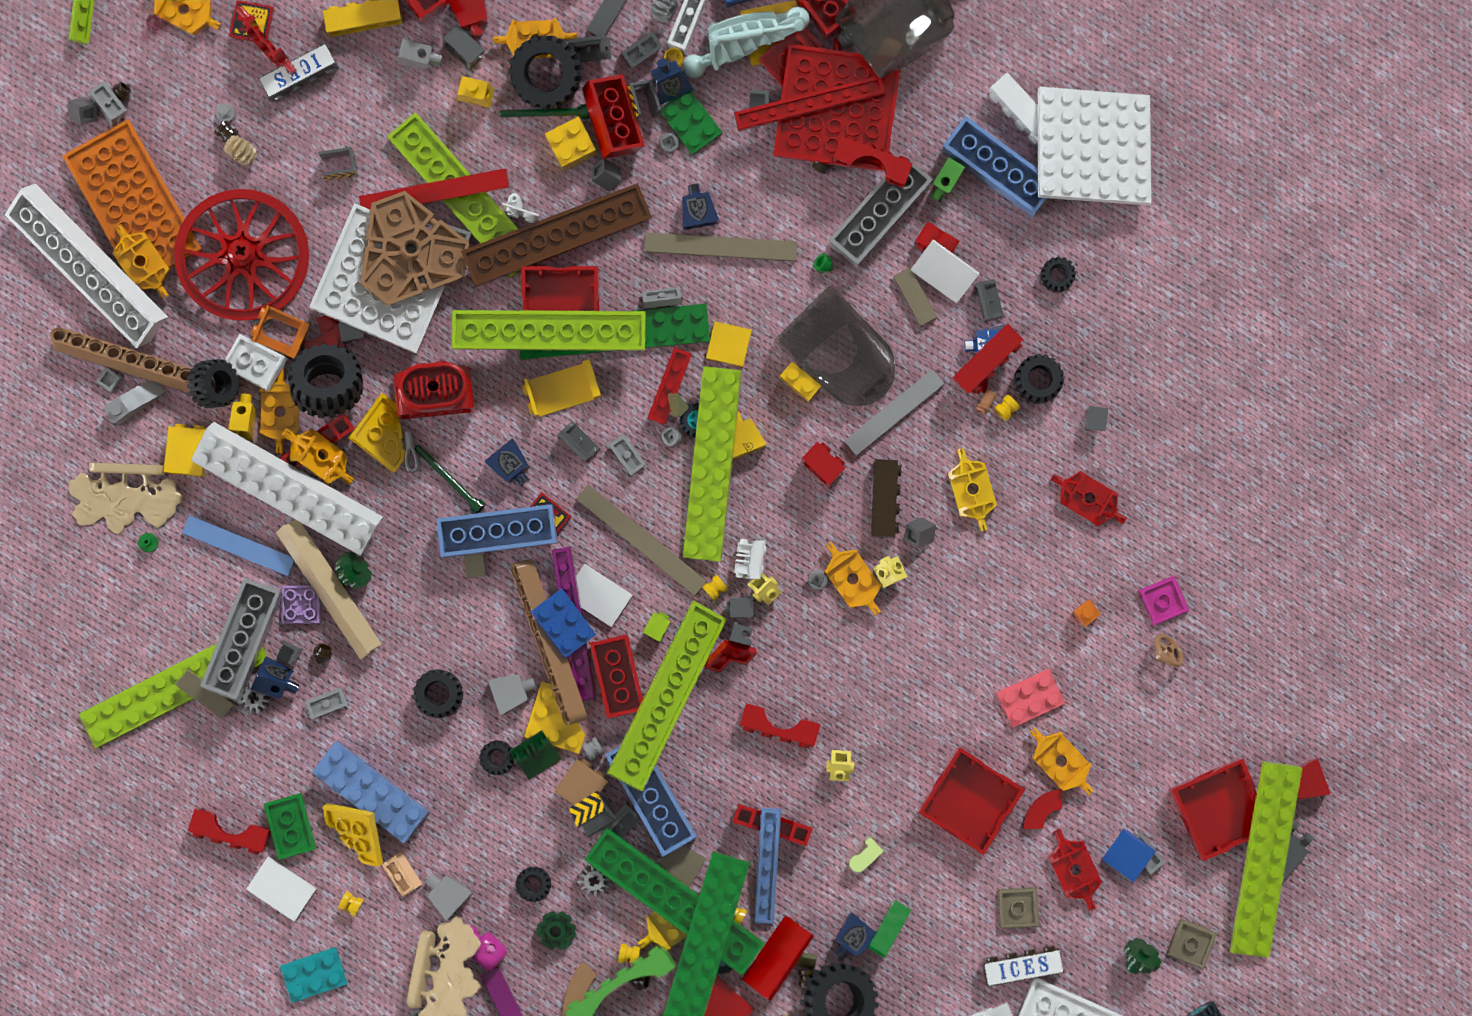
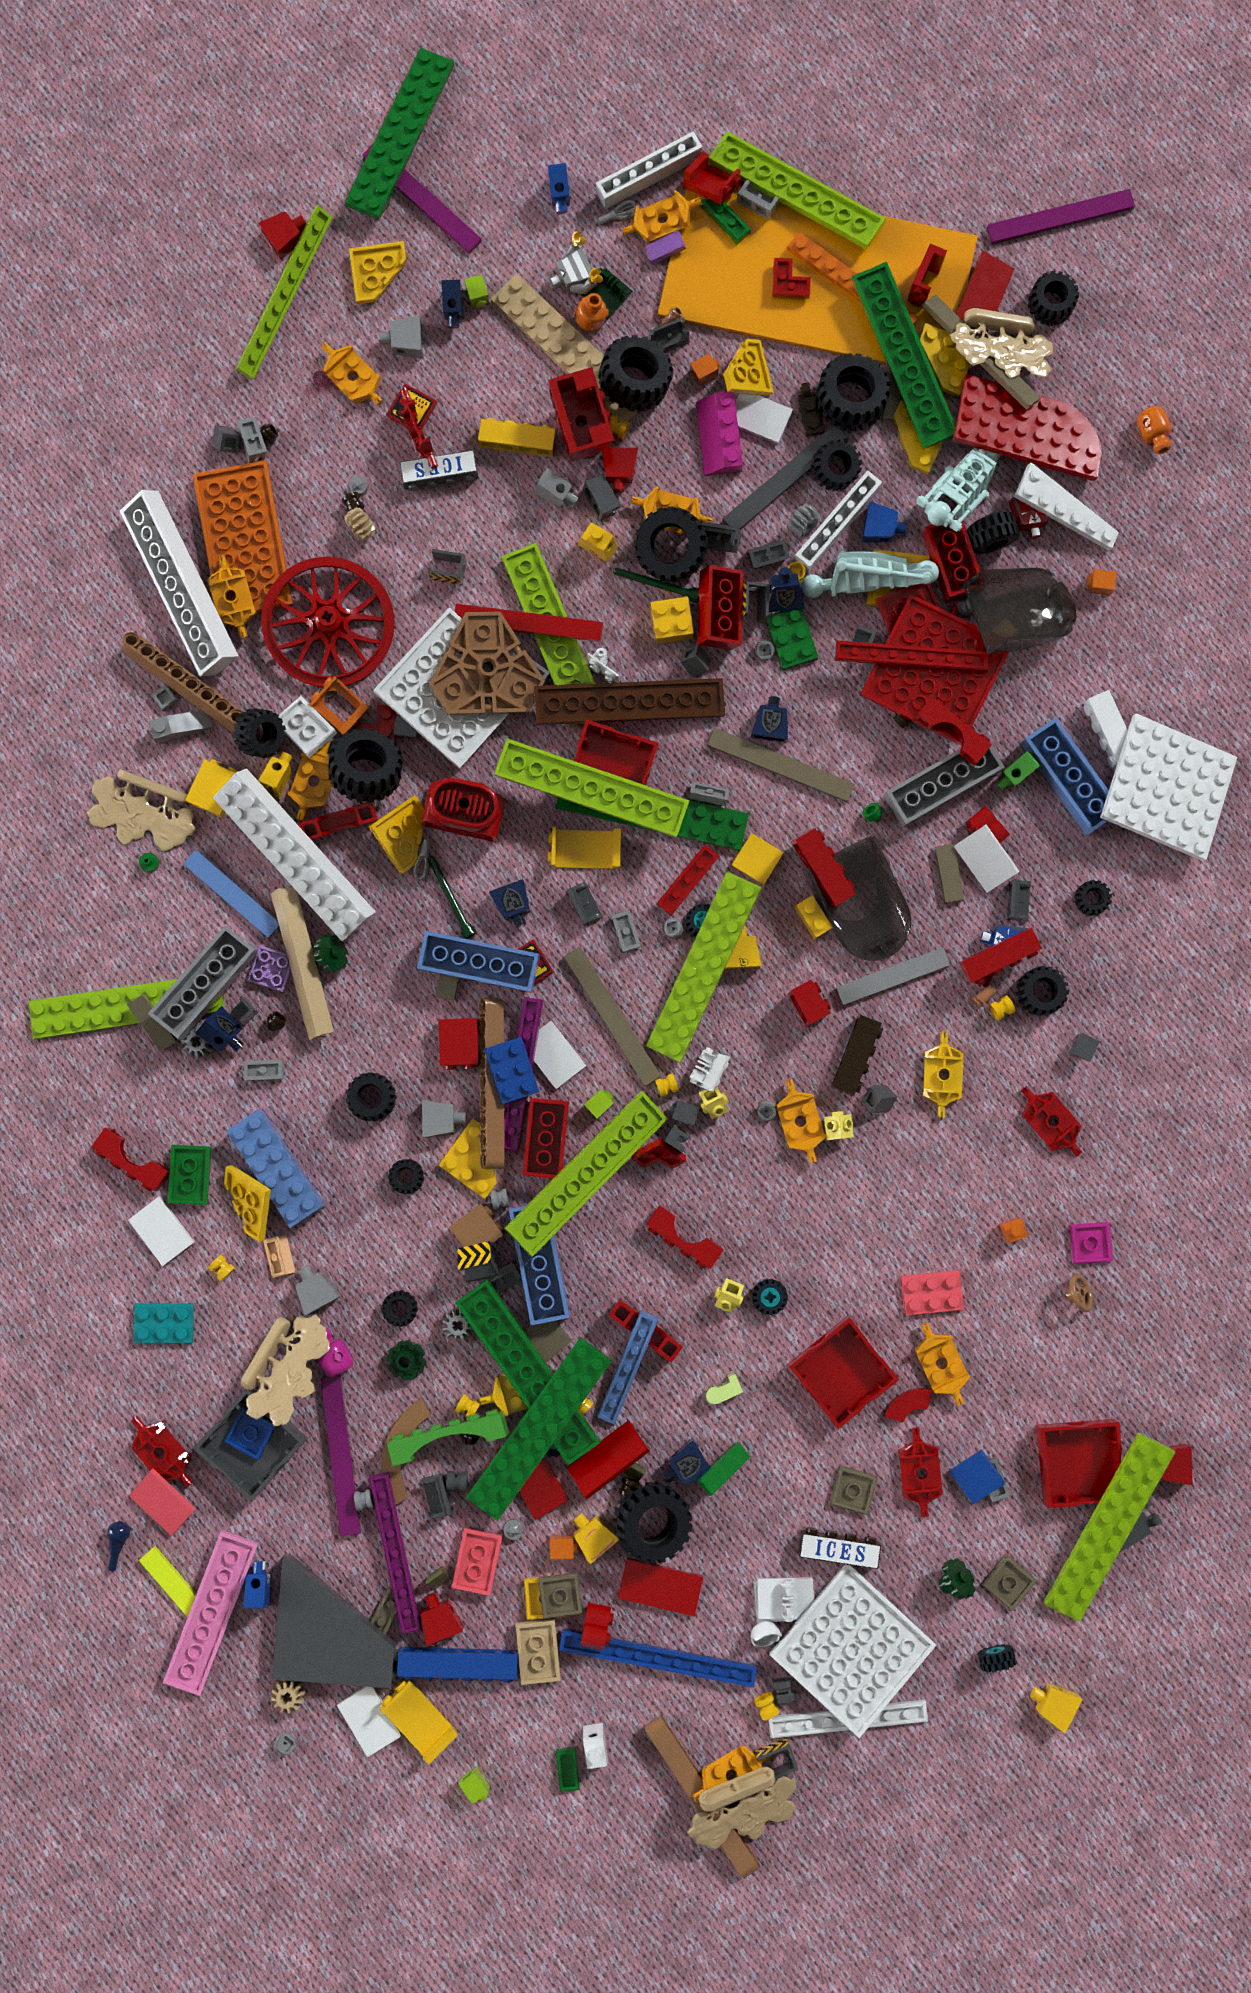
camera: 20 degrees right, 0 degrees up
light orange plate [282,428,354,485] -> none
dark green hinge [509,730,561,779] -> none
olive slope [668,393,689,417] -> none
none -> red panel [438,1018,480,1070]
none -> black wheel [752,1279,788,1315]
none -> red brick [791,828,856,907]

